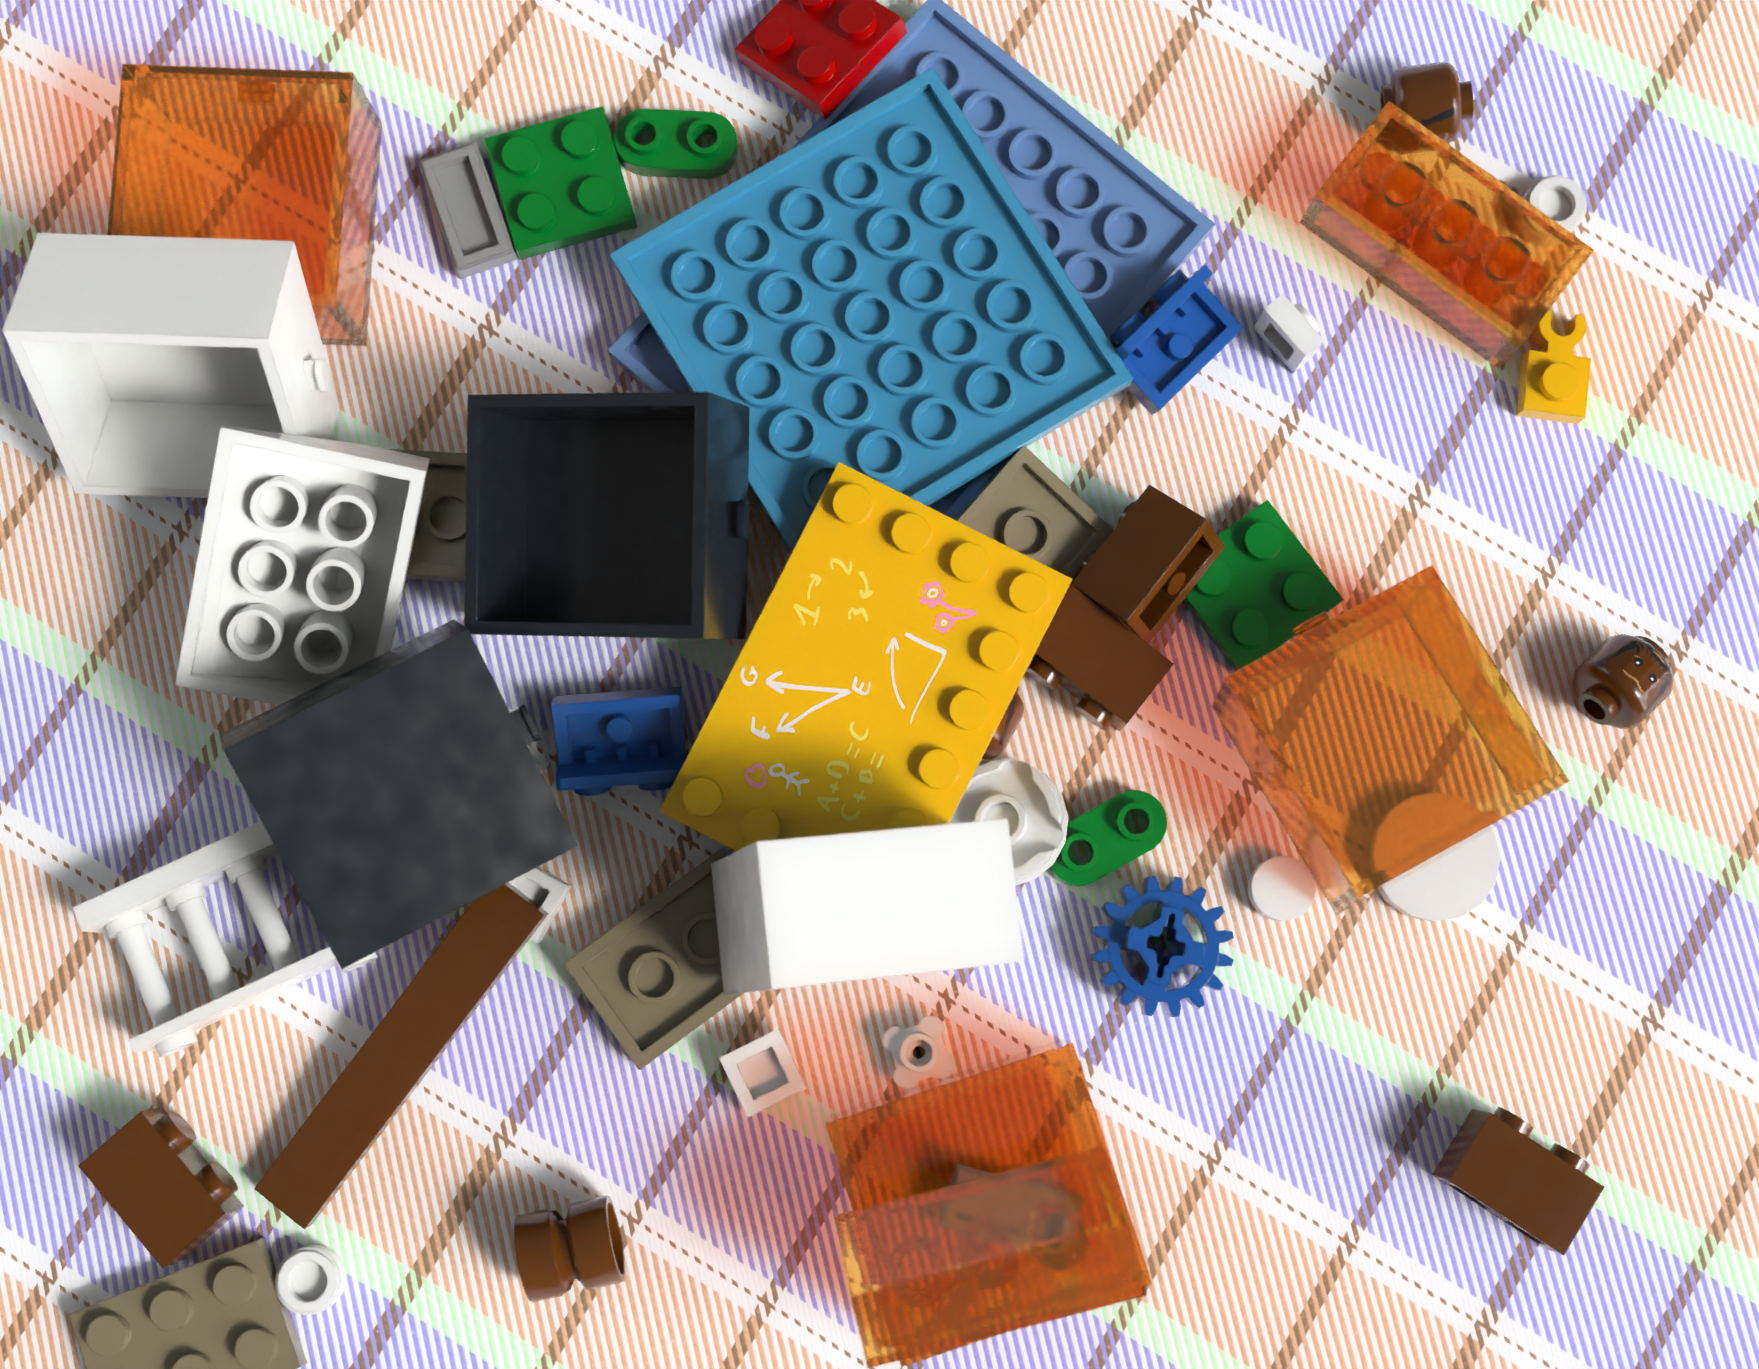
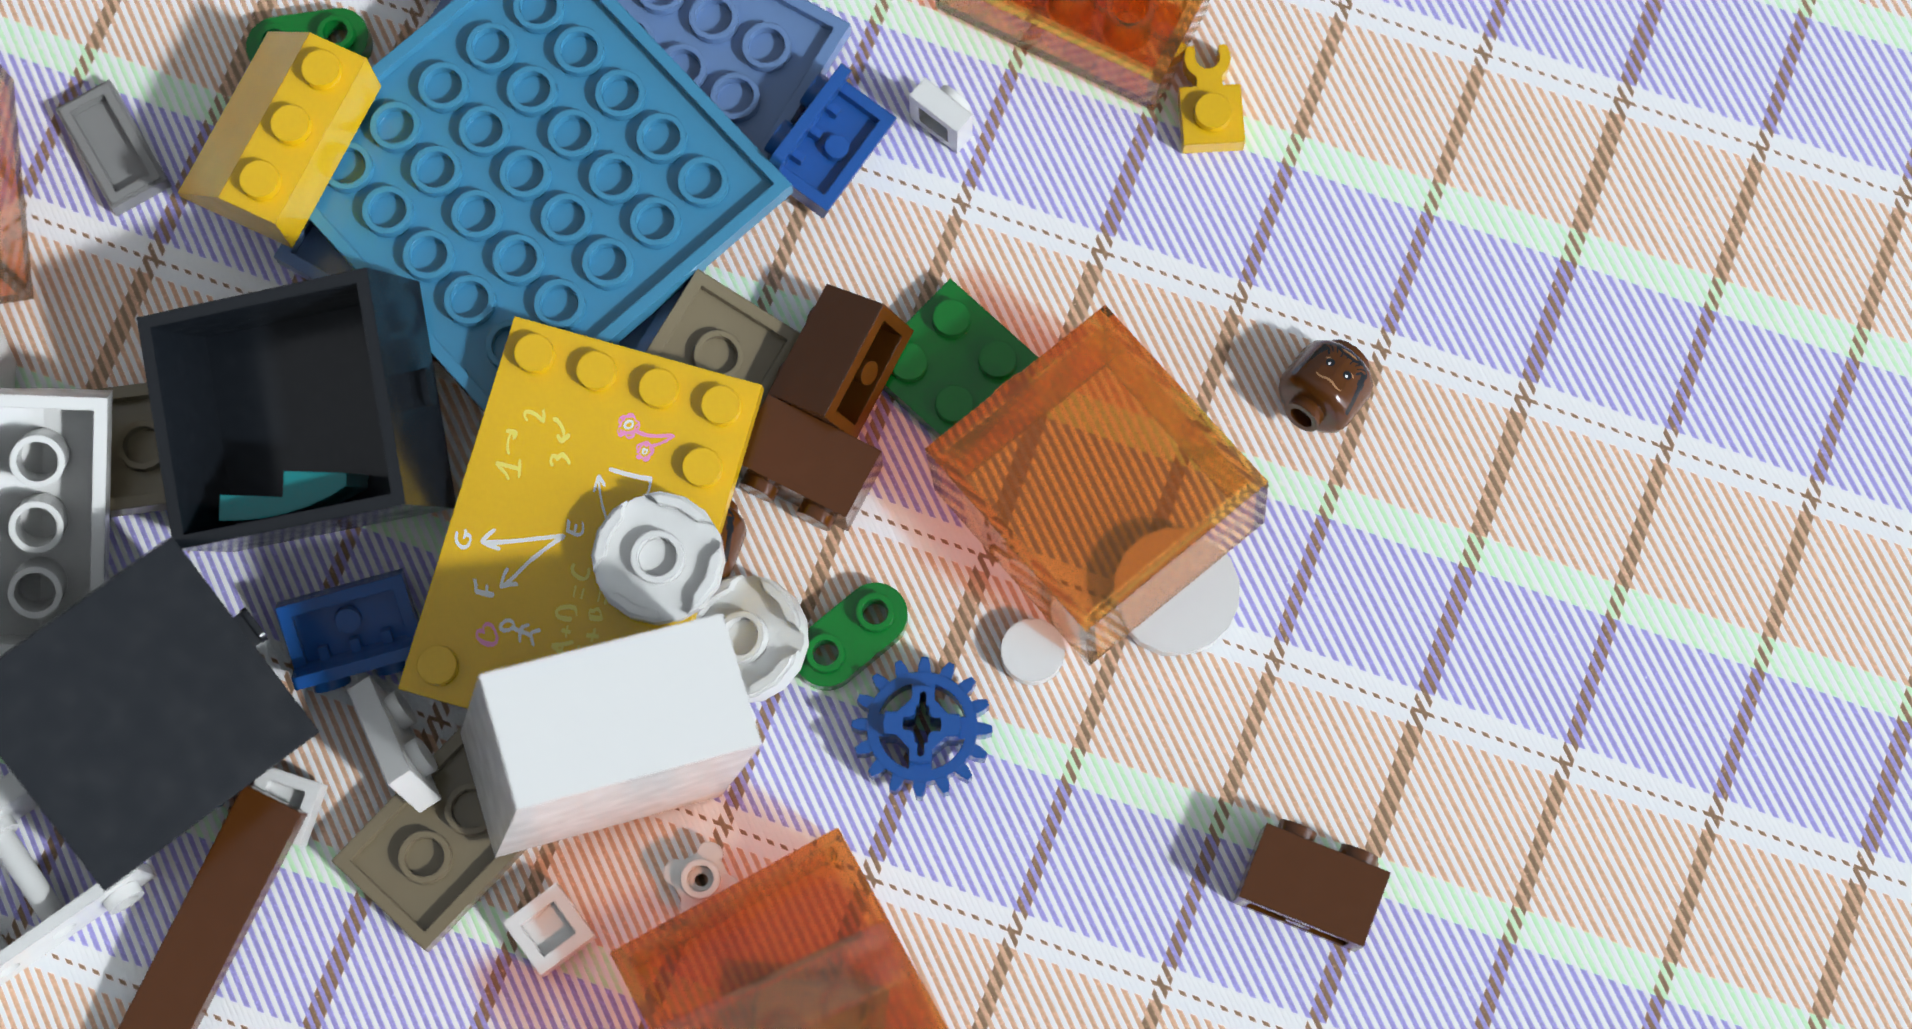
camera: 10 degrees left, 5 degrees down
green plate [484,106,638,260] -> none
none -> yellow slope [178,31,381,249]
none -> teal slope [219,471,369,522]
none -> white plate [347,676,442,813]
none -> white tile [591,491,726,625]

